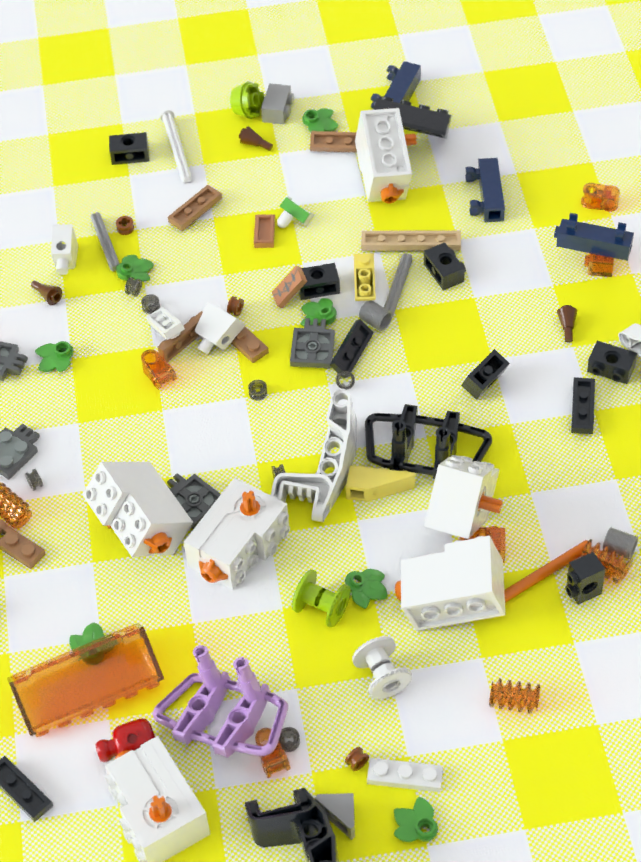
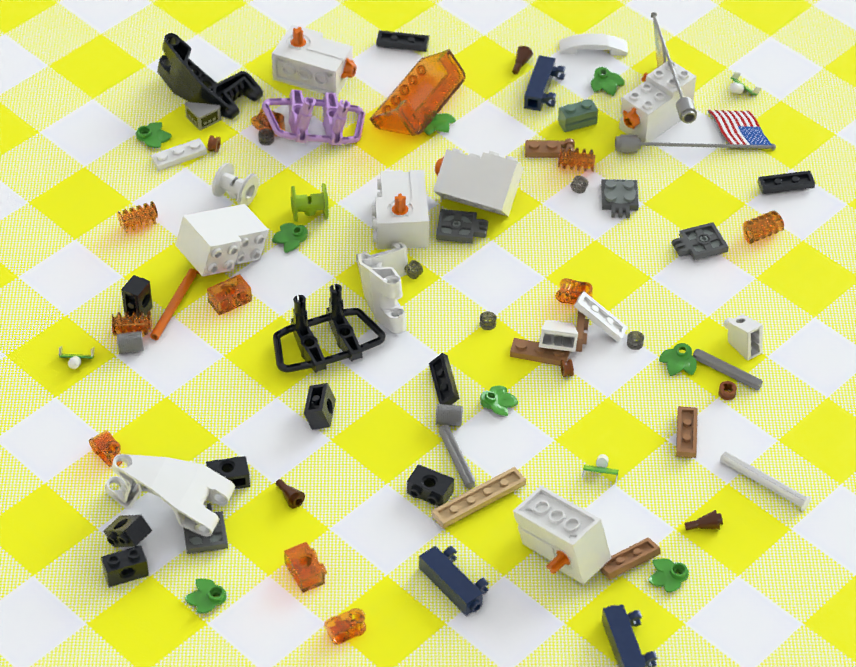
camera: 140 degrees right, 5 degrees down
reddish brown cone [31,280,62,305] -> none
bright green plate [35,341,74,372] -> none
red piece [95,718,155,762] -> none
black brick [109,132,150,165] -> none
clear smoke bush [125,277,142,297] -> none
lime cone [230,81,265,119] -> none
nougat tile [254,214,275,248] -> none
light grey brick [261,83,294,124] -> none
nougat tile [272,266,307,308] -> none
dark grey piece [290,318,335,368] -> none
black brick [298,263,340,300] -> none
clear smoke bush [335,370,355,390] -> none
light yellow slope [346,465,415,502] -> none
light yellow slope [354,253,376,301] -> none
black slope [373,96,452,139] -> none
white piece [424,455,503,539] -> none
dark blue brick [554,213,634,261] -> none
black plate [571,377,595,434] -> none

